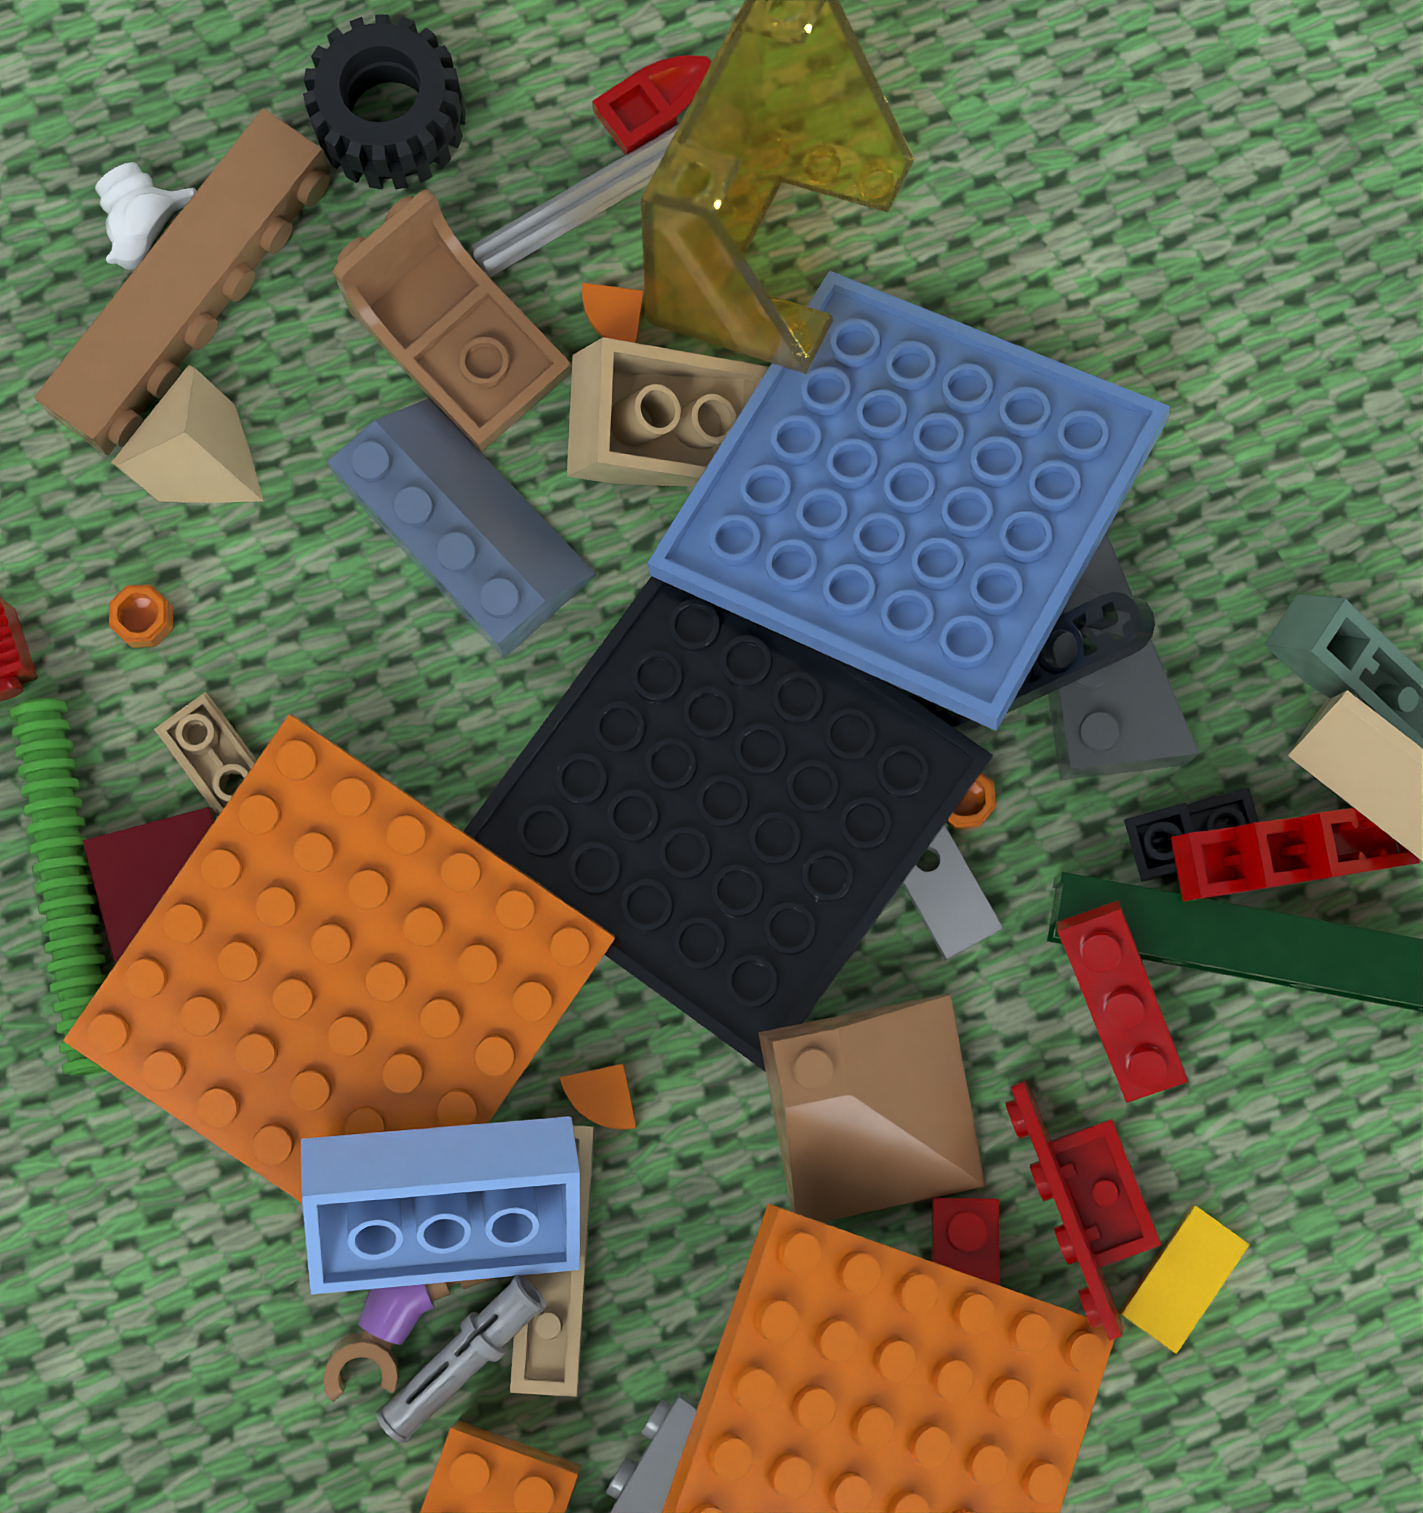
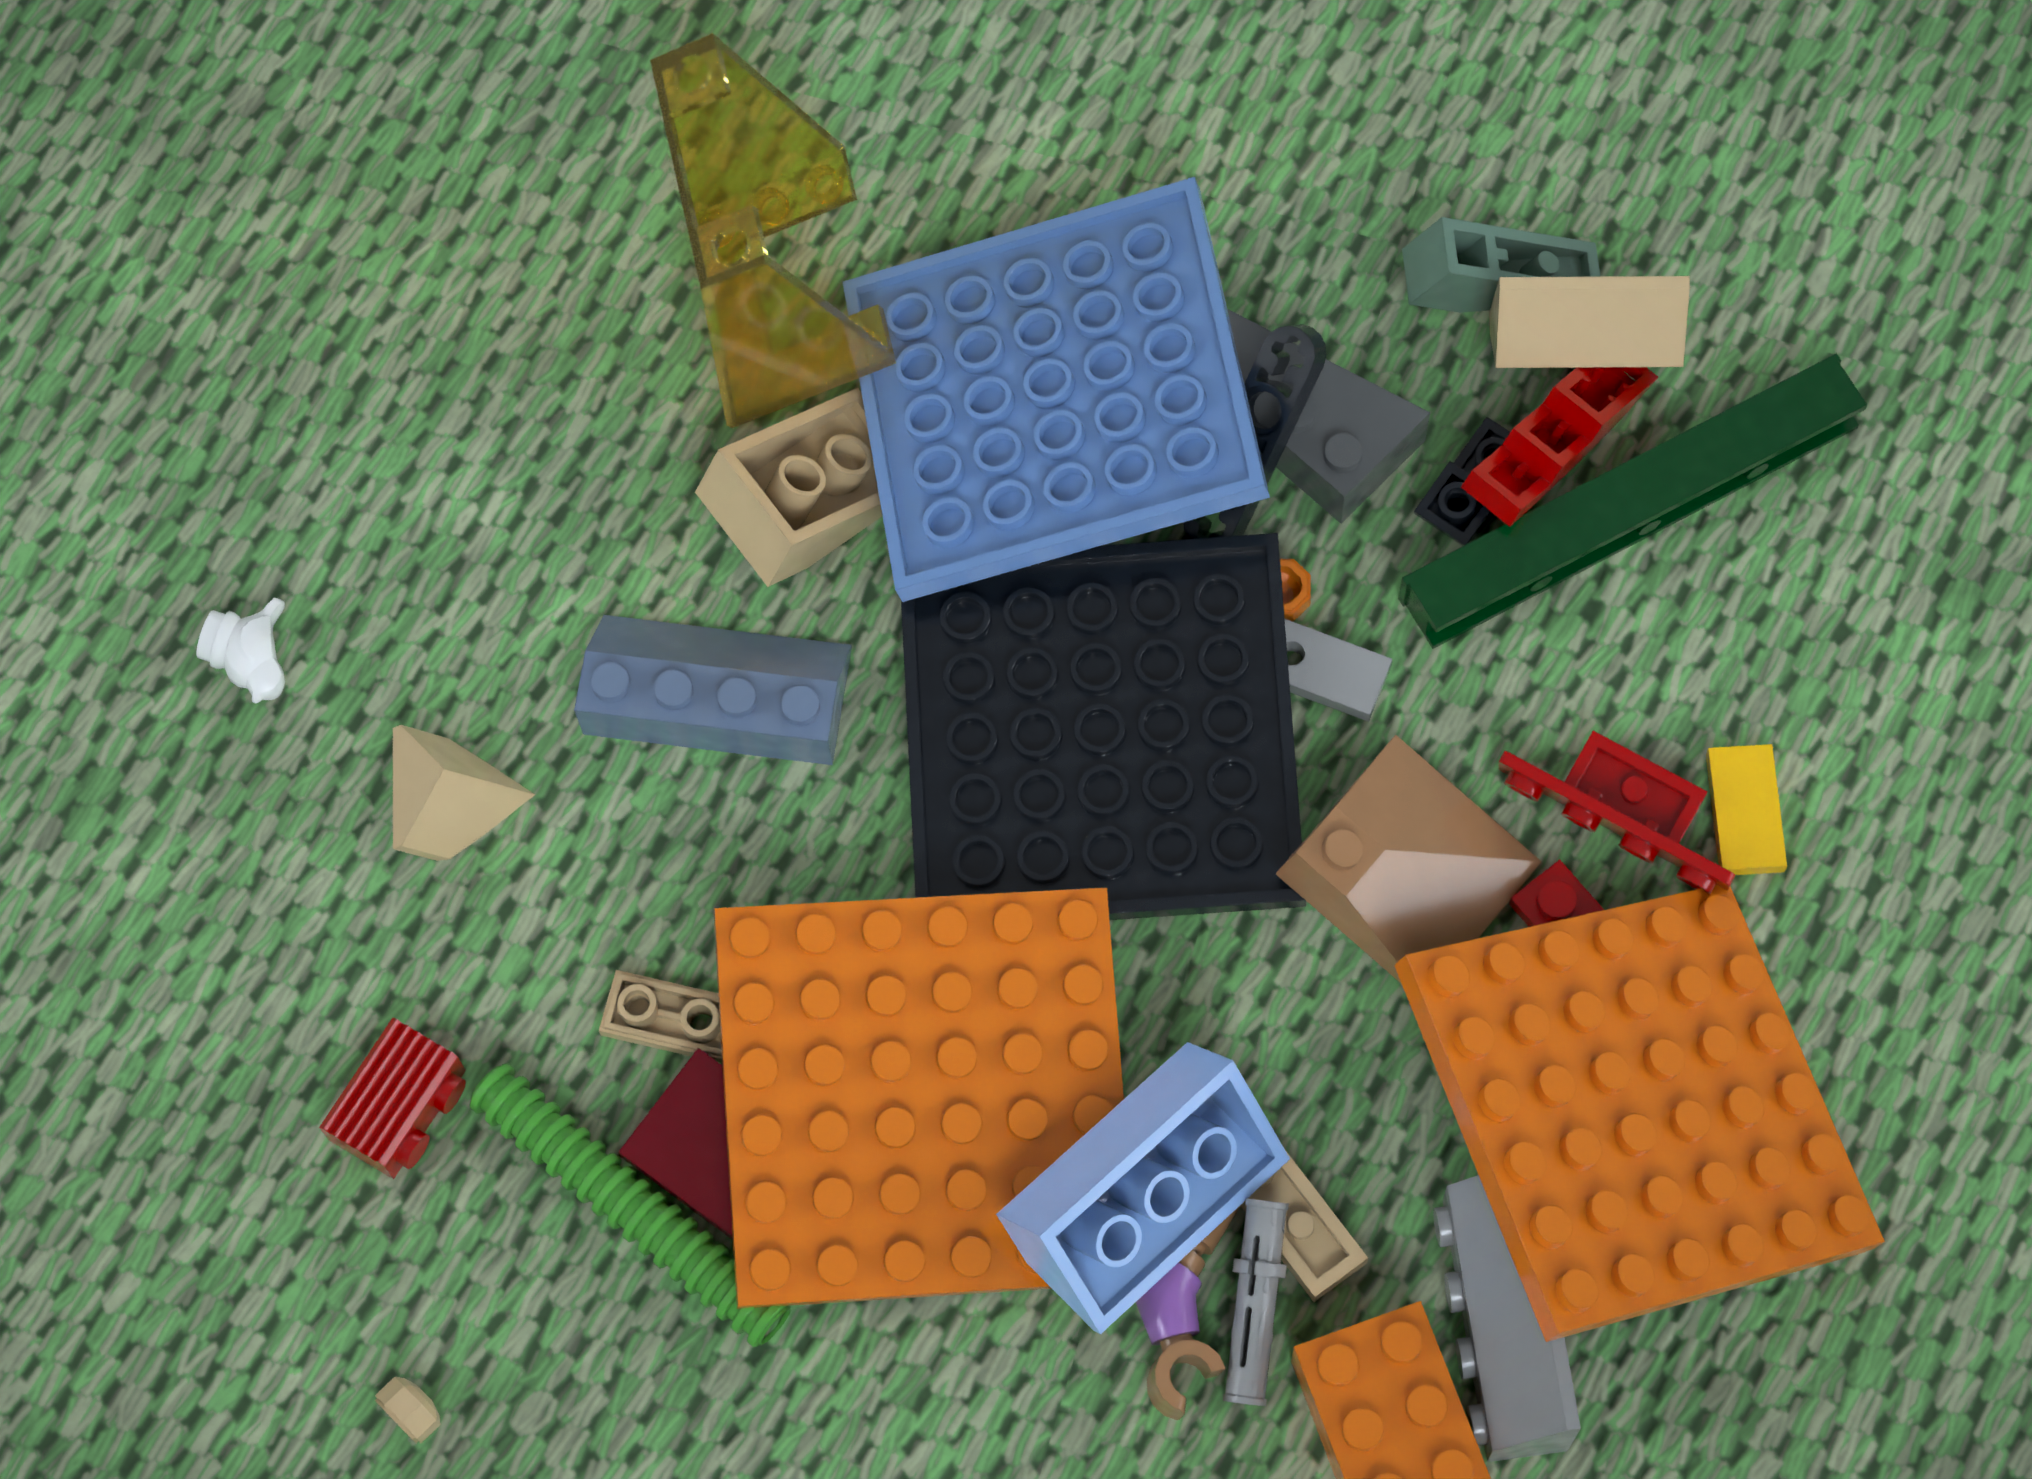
camera: 35 degrees left, 10 degrees down
medium nougat brick [34,108,331,456] -> none
orange tile [109,585,173,648] -> none
black tyre [303,14,465,190] -> none
medium nougat bracket [333,189,572,452] -> none
light grey axle [470,100,739,277] -> none
orange tile [560,1064,637,1130] -> none
orange tile [582,283,644,343] -> none
red plate [592,55,711,155] -> none
red plate [1056,900,1188,1103] -> none

